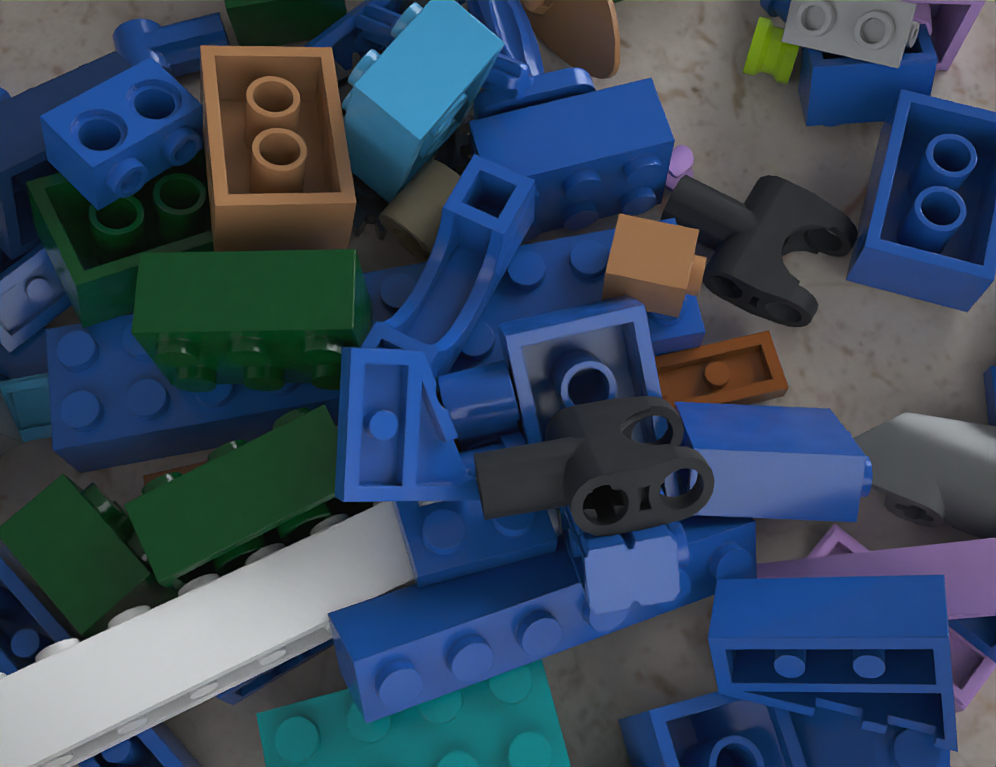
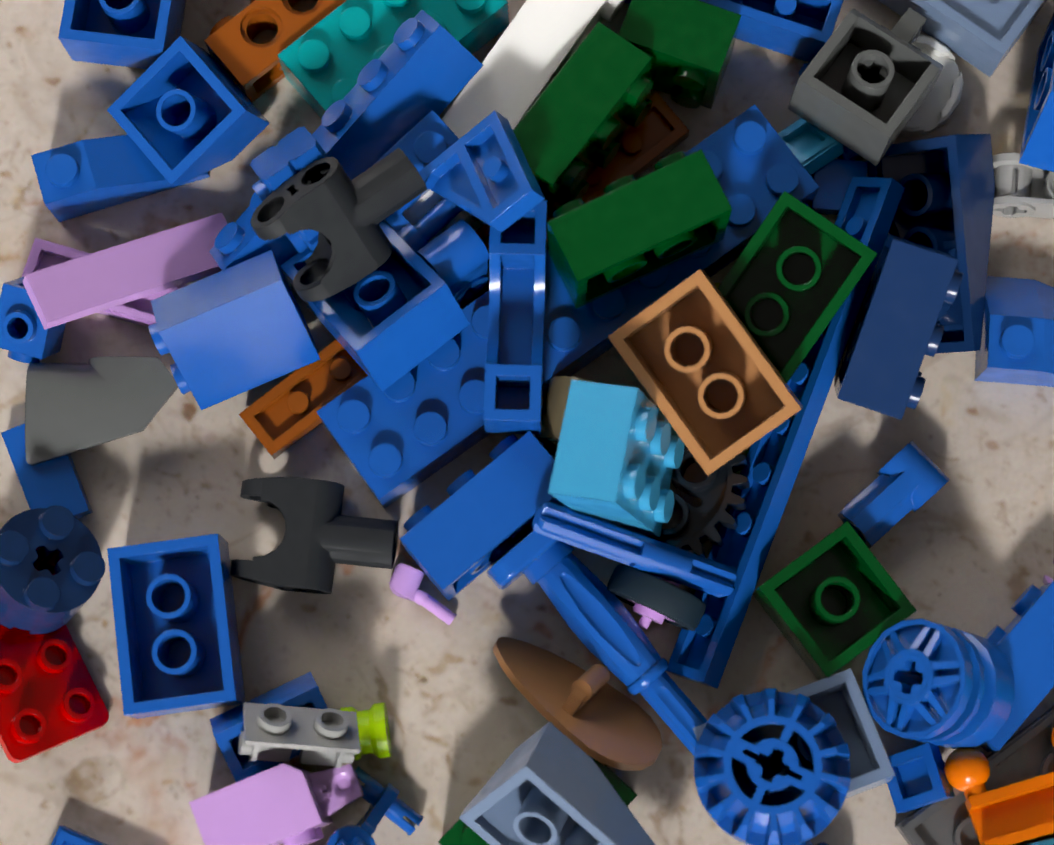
camera: 155 degrees right, 10 degrees up
blue brick [40,57,203,210] -> none
medium nougat brick [601,213,707,318] -> none
blue wedge [708,575,958,752] -> none

